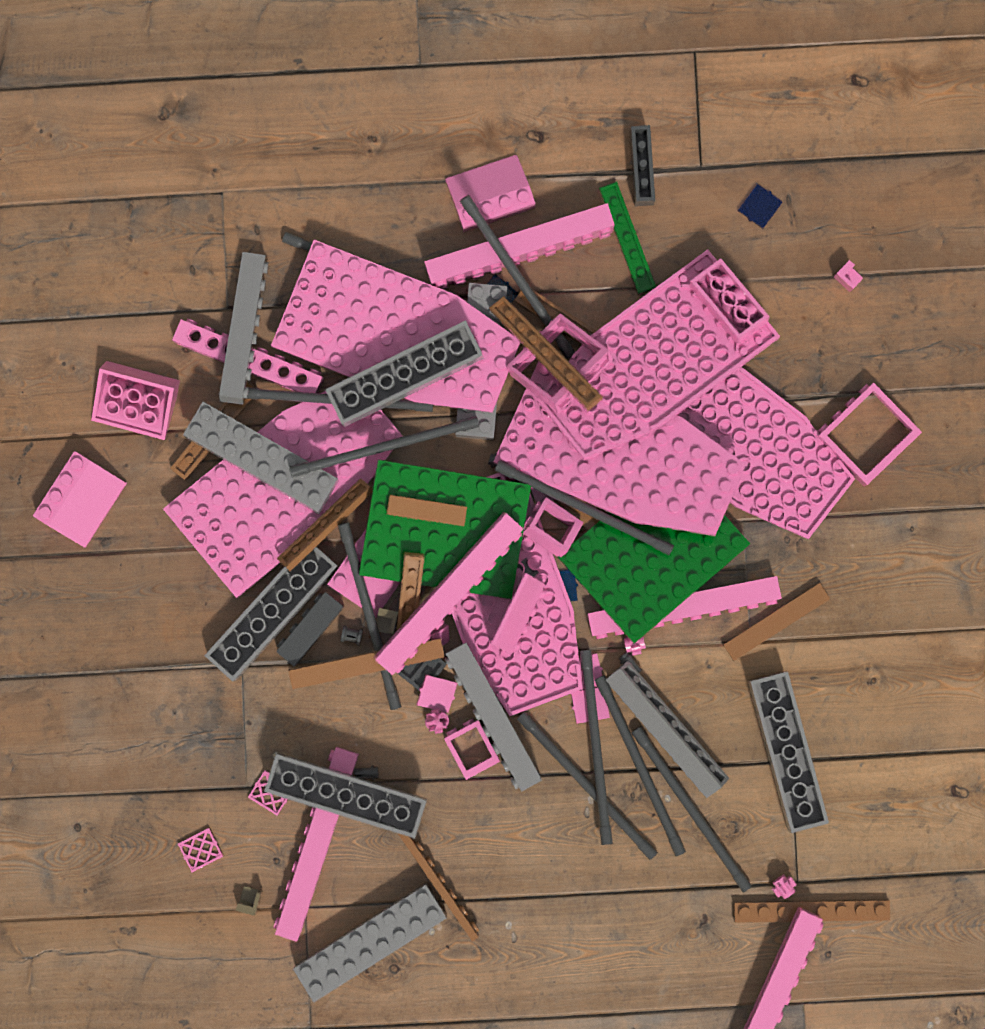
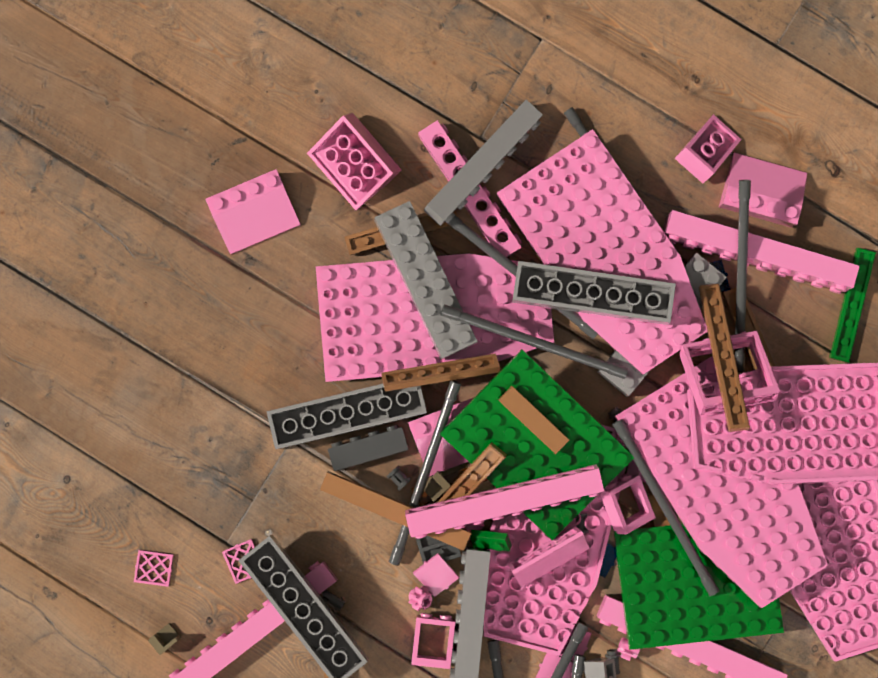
camera: 35 degrees right, 0 degrees up
none -> green plate [470,530,512,552]
none -> bright pink slope [675,114,742,183]

